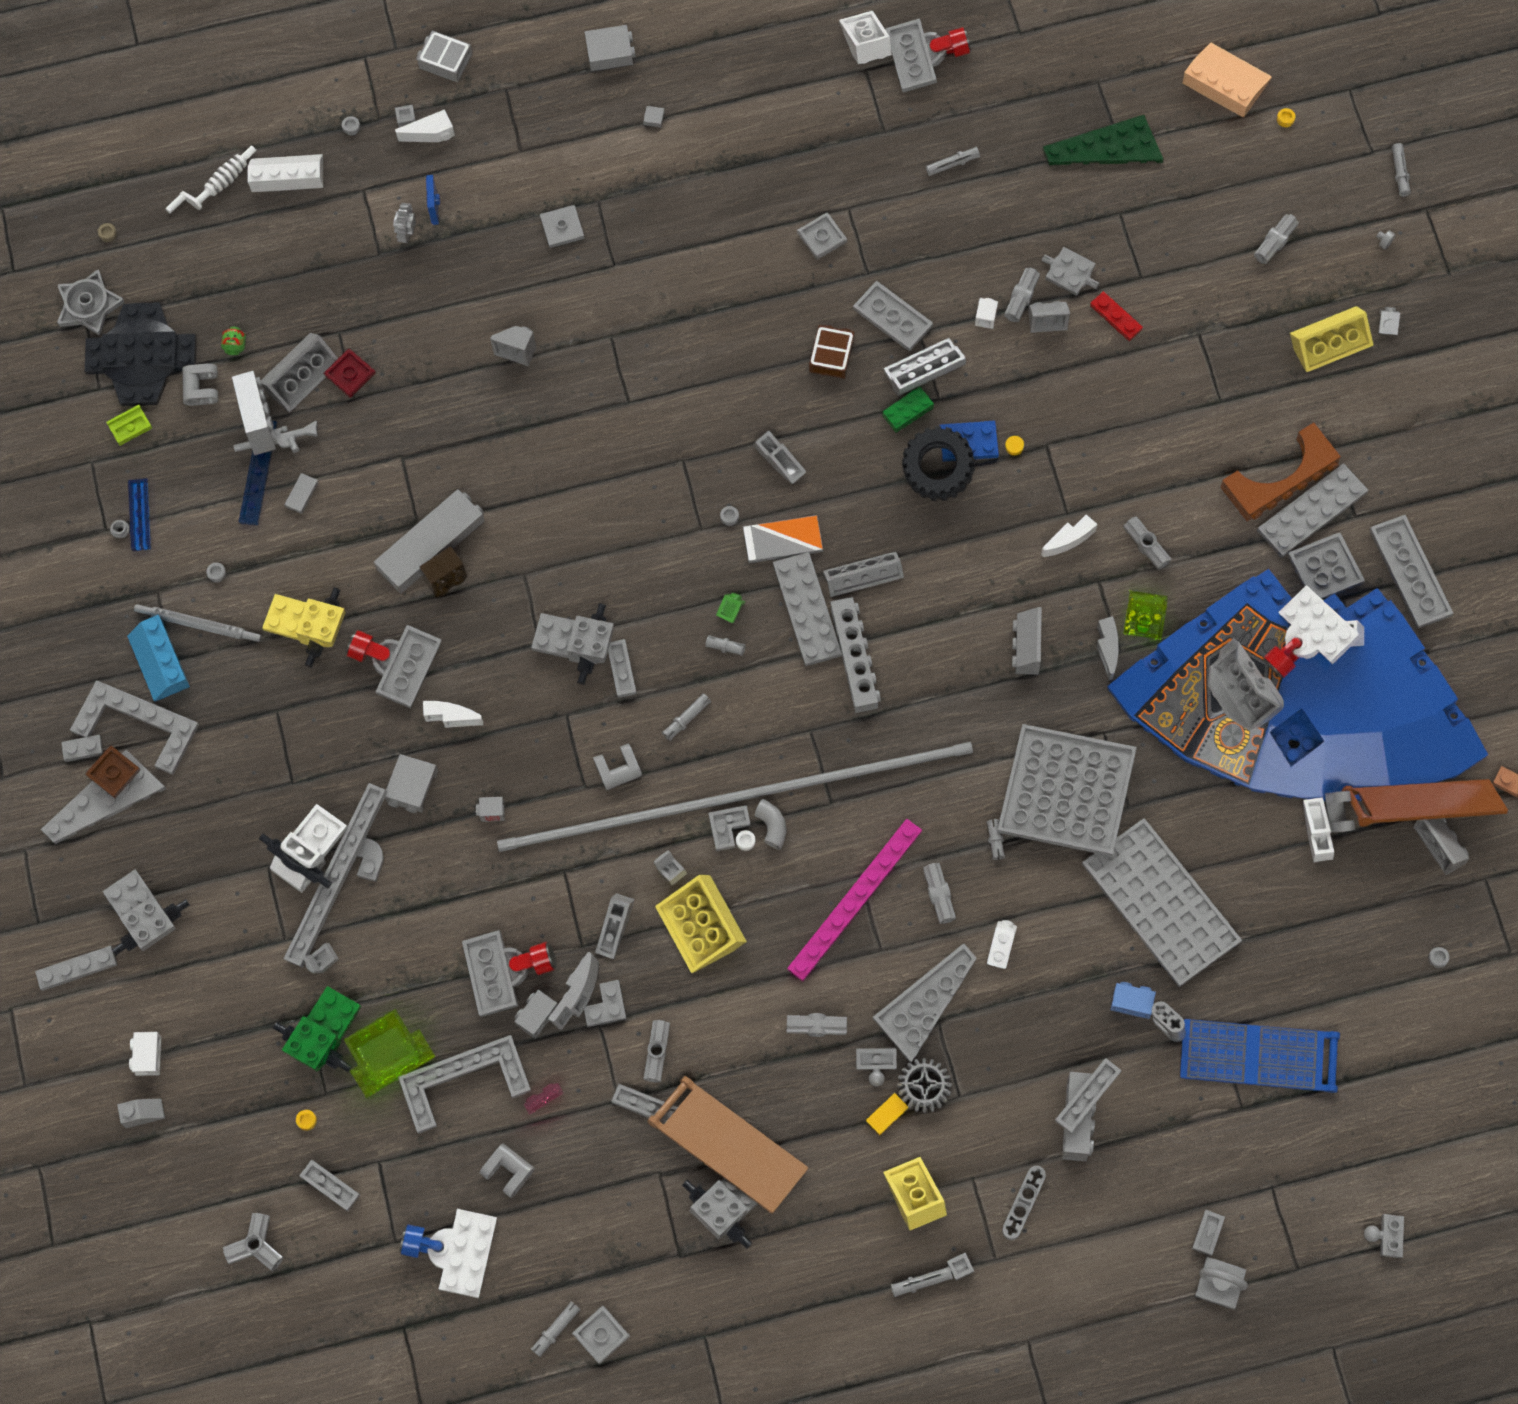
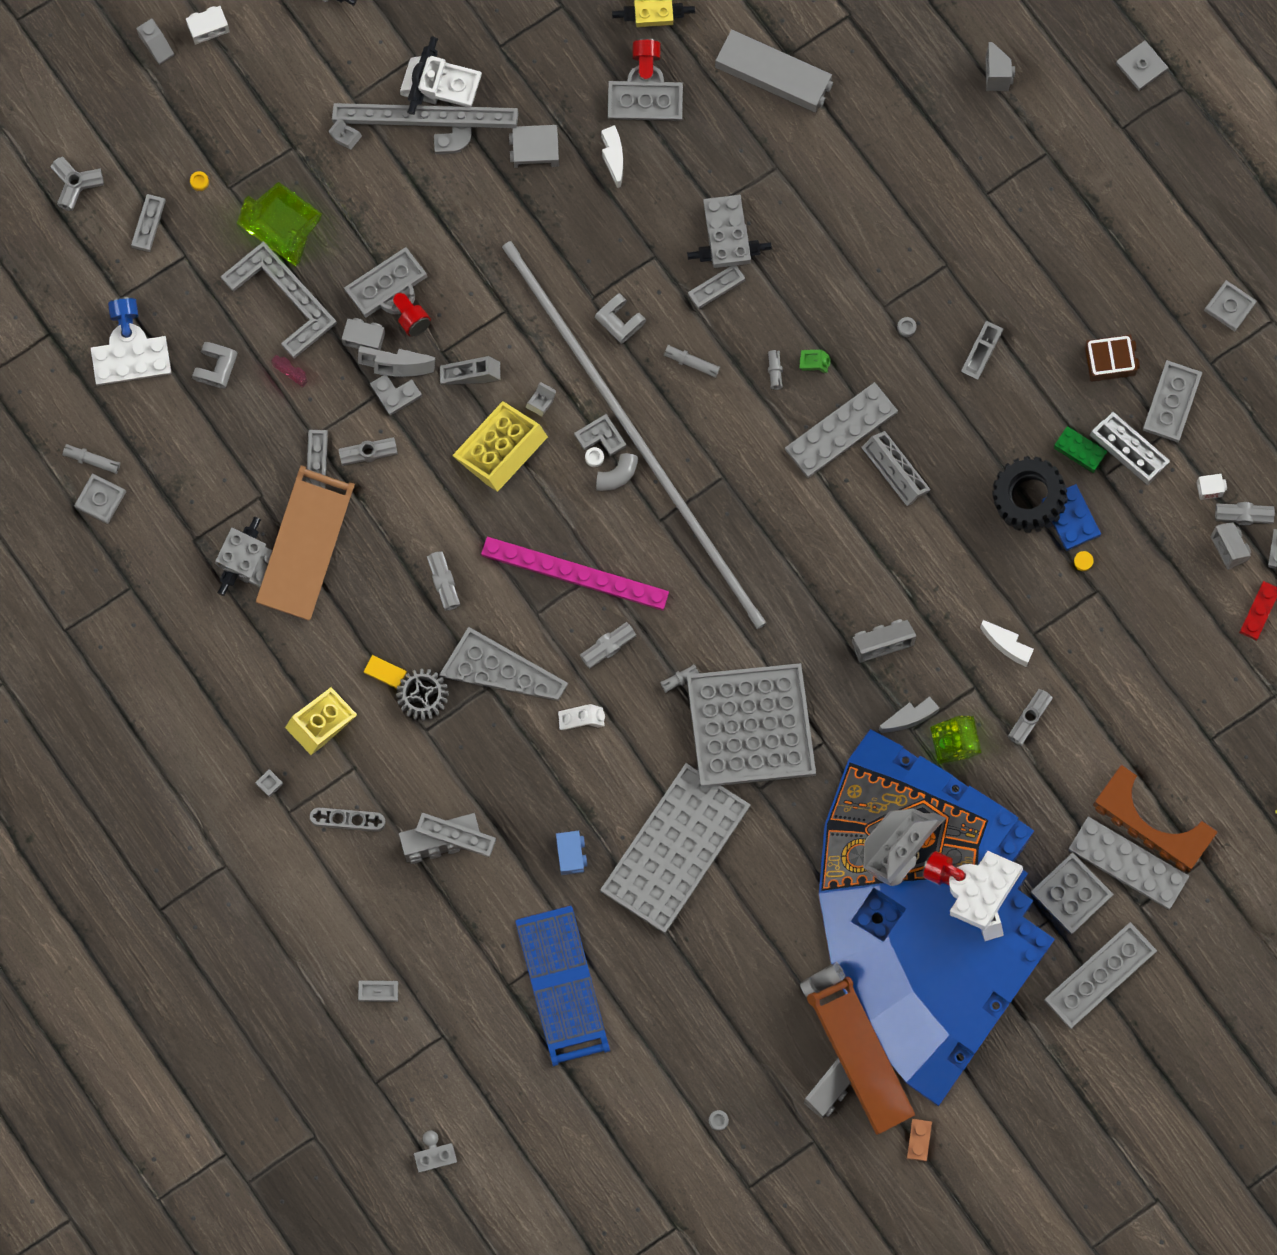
camera: 65 degrees right, 5 degrees up
green piece [273,986,361,1073] -> none
dark brown brick [419,546,467,597] -> none
light grey brick [476,797,505,822] -> none
tile [743,515,823,563] -> none
light grey brick [831,597,881,713] -> none
light grey plate [856,1048,897,1087] -> none
light grey pin [891,1266,953,1297] -> none
light grey connector [1152,1001,1186,1042] -> none
light grey tile [1195,1257,1248,1310] -> none
white slope [1303,798,1334,862] -> none

